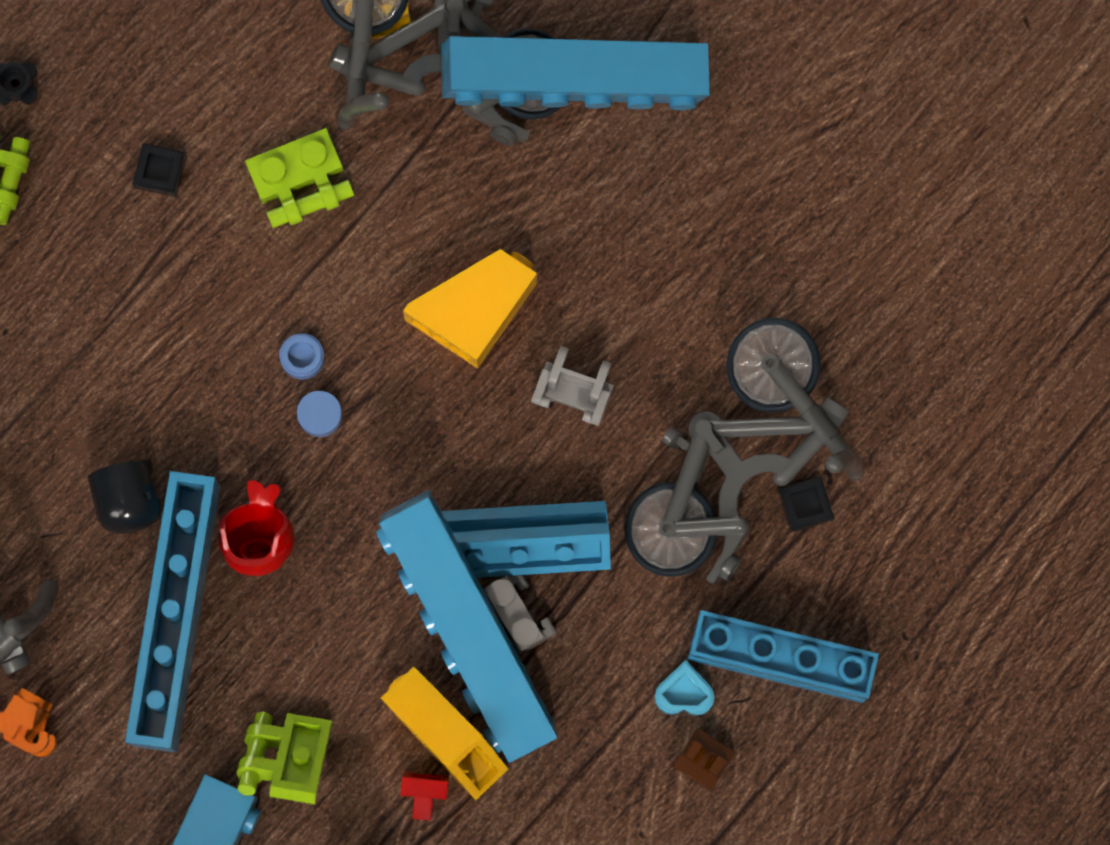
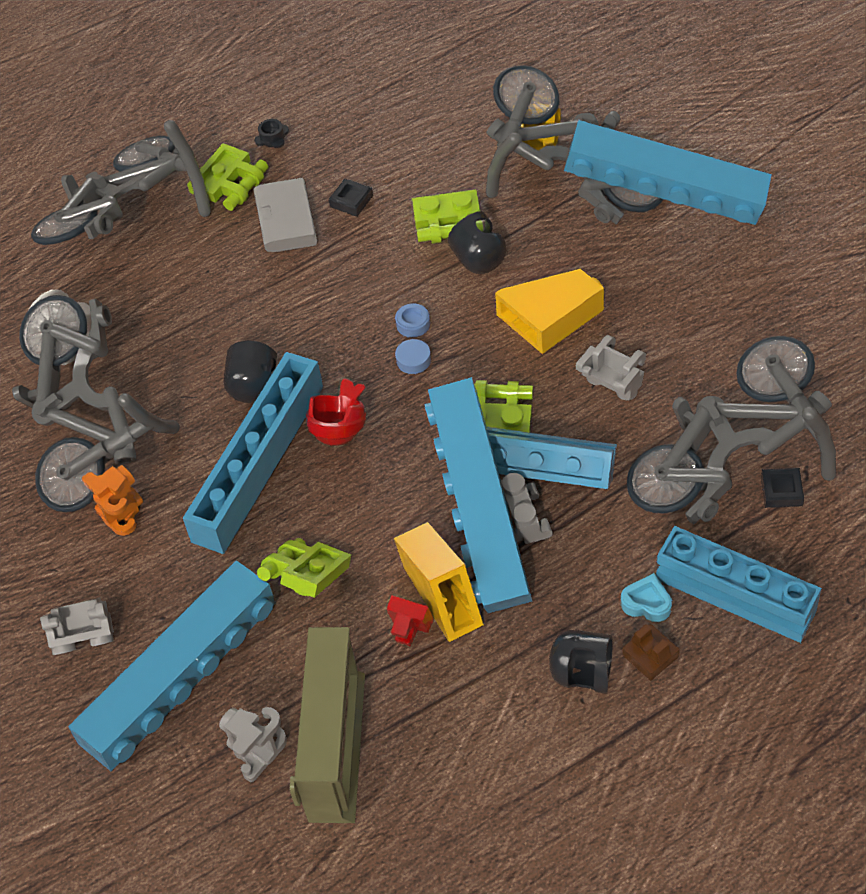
camera: 25 degrees right, 25 degrees down
none -> light grey piece [254,178,317,252]
none -> black helmet [447,211,507,274]
none -> lime plate [474,380,533,433]
none -> black helmet [549,630,613,694]

